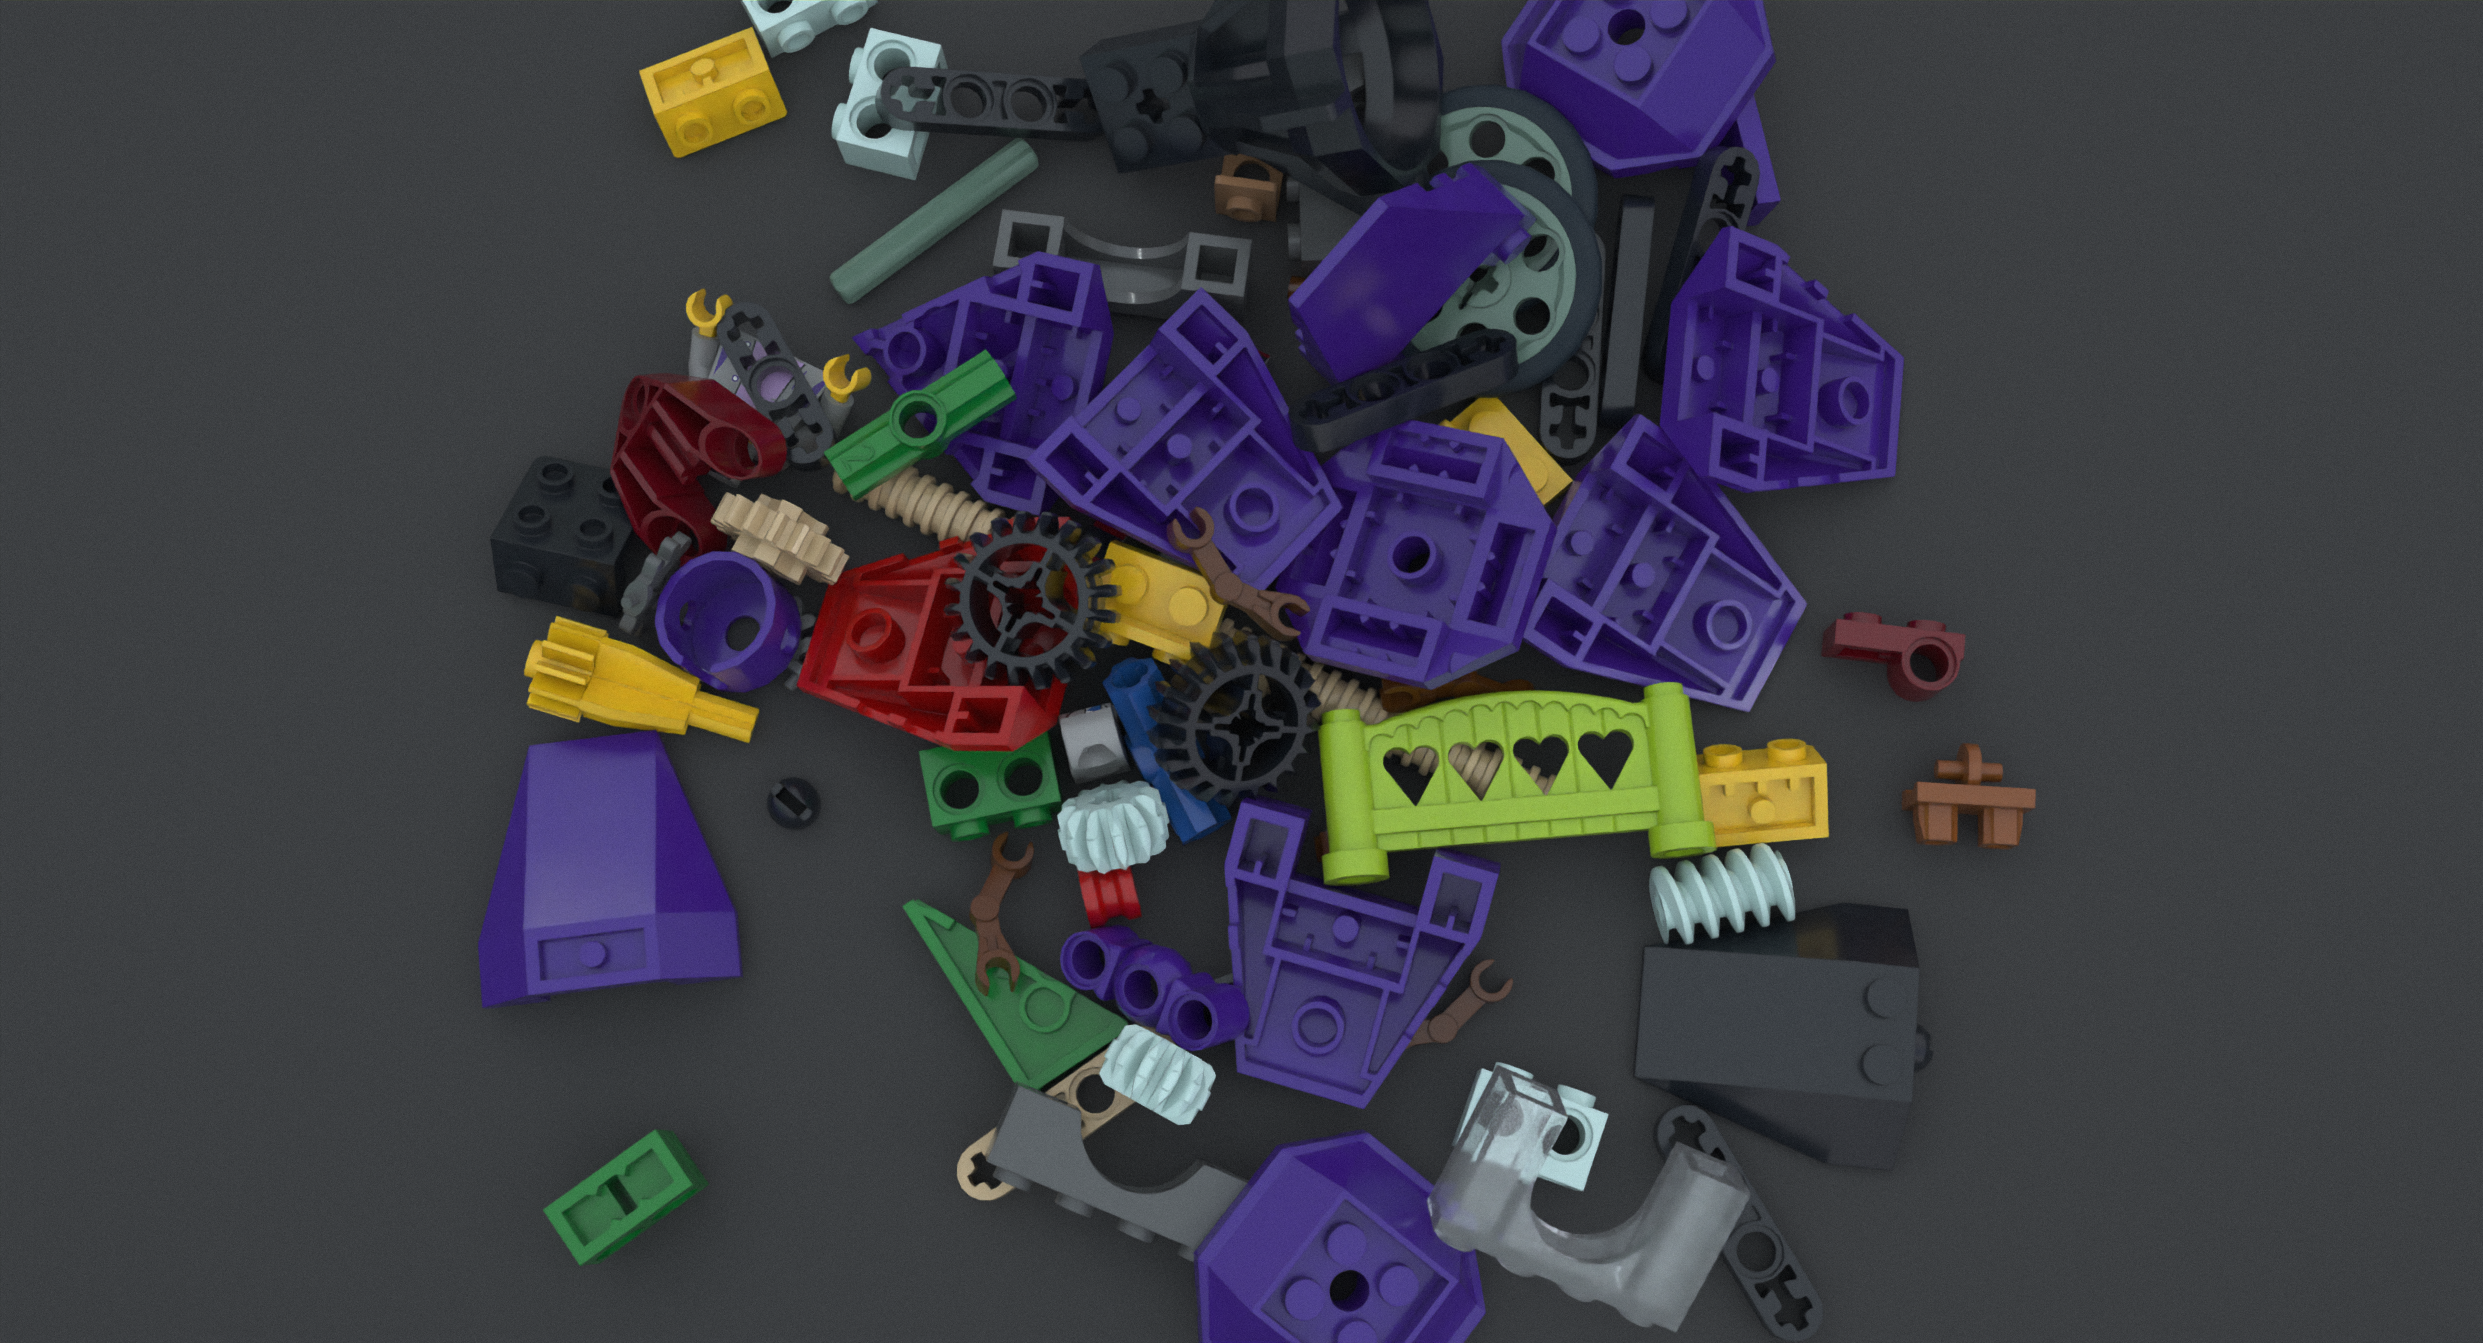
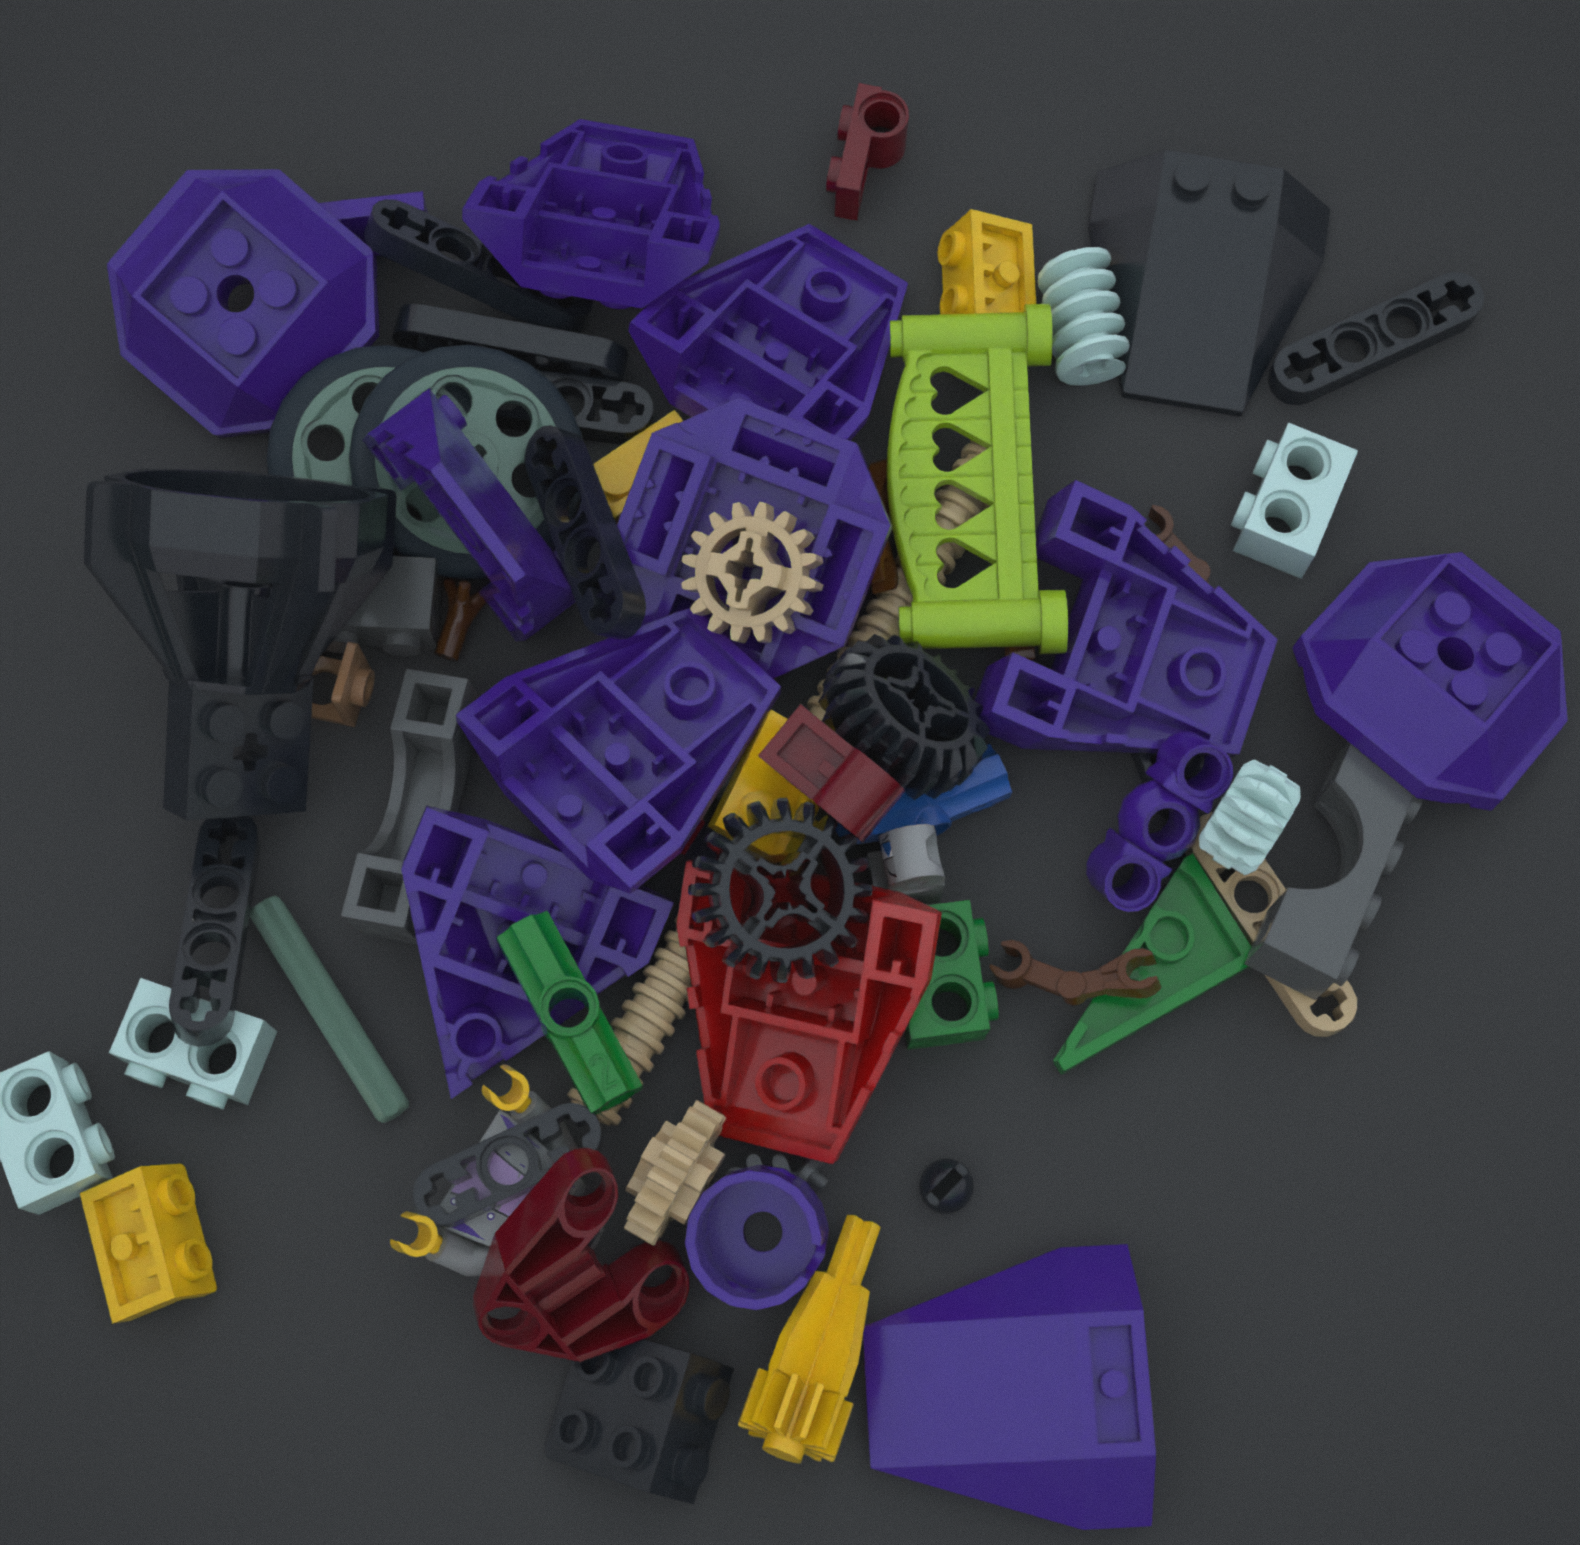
camera: 90 degrees left, 5 degrees down
green brick [543,1129,709,1266] -> none
dark grey animal [619,531,692,638] -> none
light aqua gear [1057,780,1169,874] -> none
red wheel [1077,865,1142,929] -> none
reddish brown piece [1167,506,1310,641] -> none
clear arch [1427,1065,1751,1332] -> none
dark orange hips [1902,743,2036,850] -> none
none -> tan gear [681,502,824,643]
none -> dark red plate [758,704,905,843]

